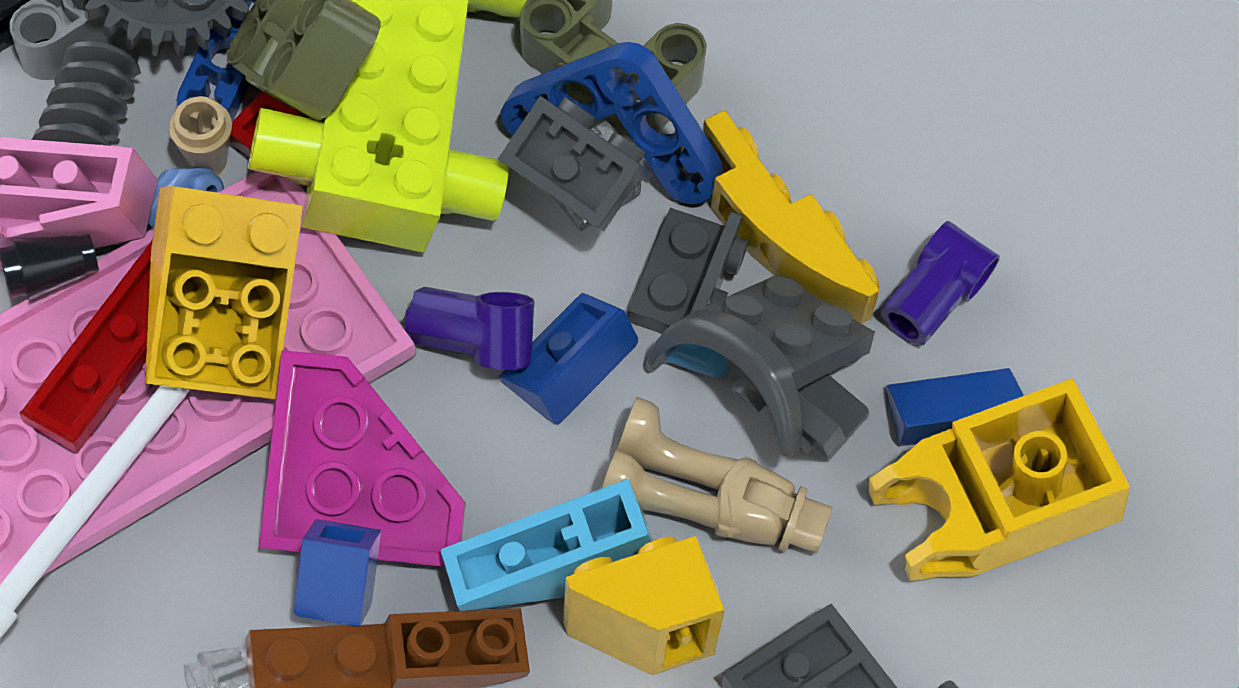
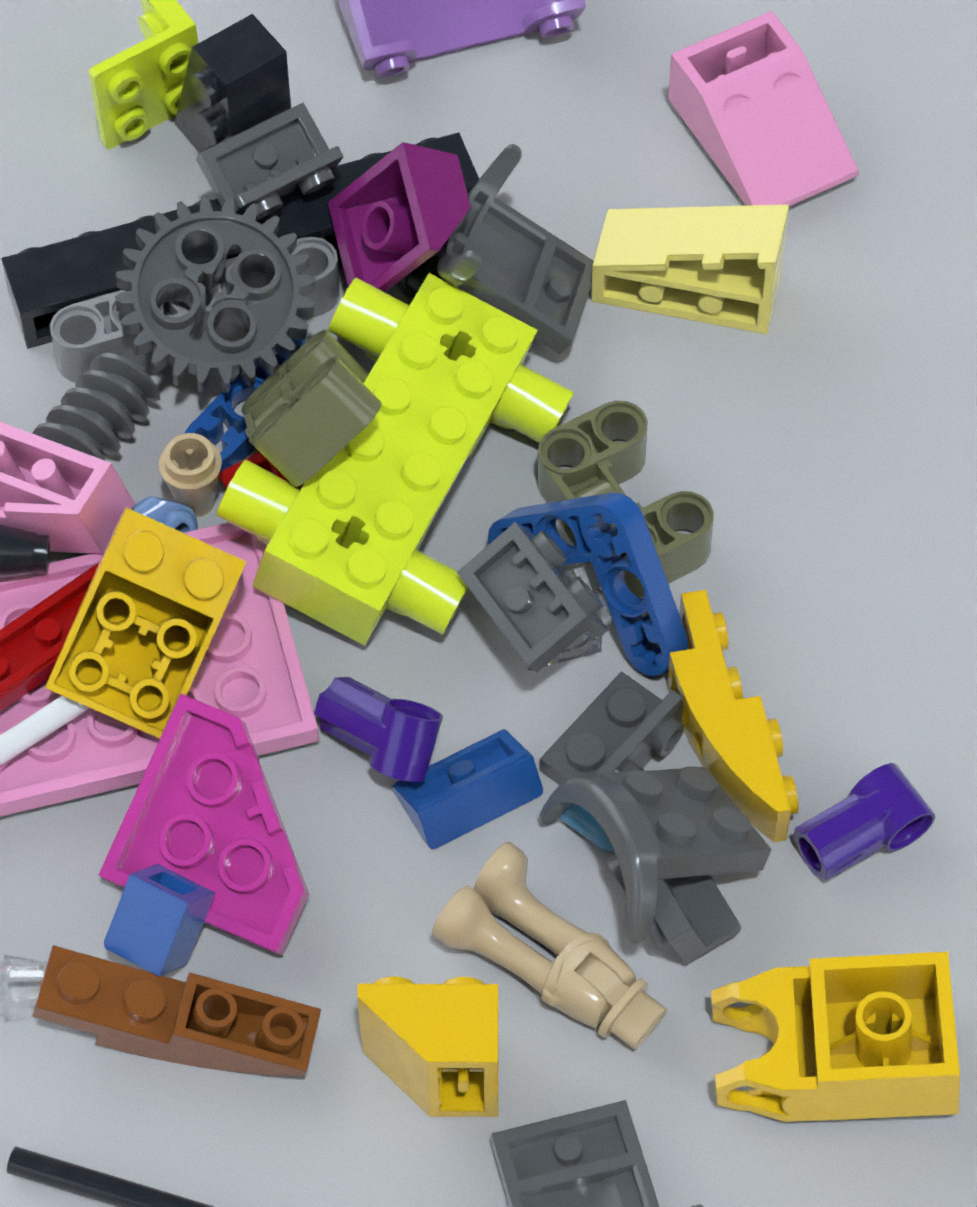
camera: 25 degrees right, 5 degrees down
medium azure slope [440,478,653,611] -> none
blue slope [885,368,1024,446] -> none

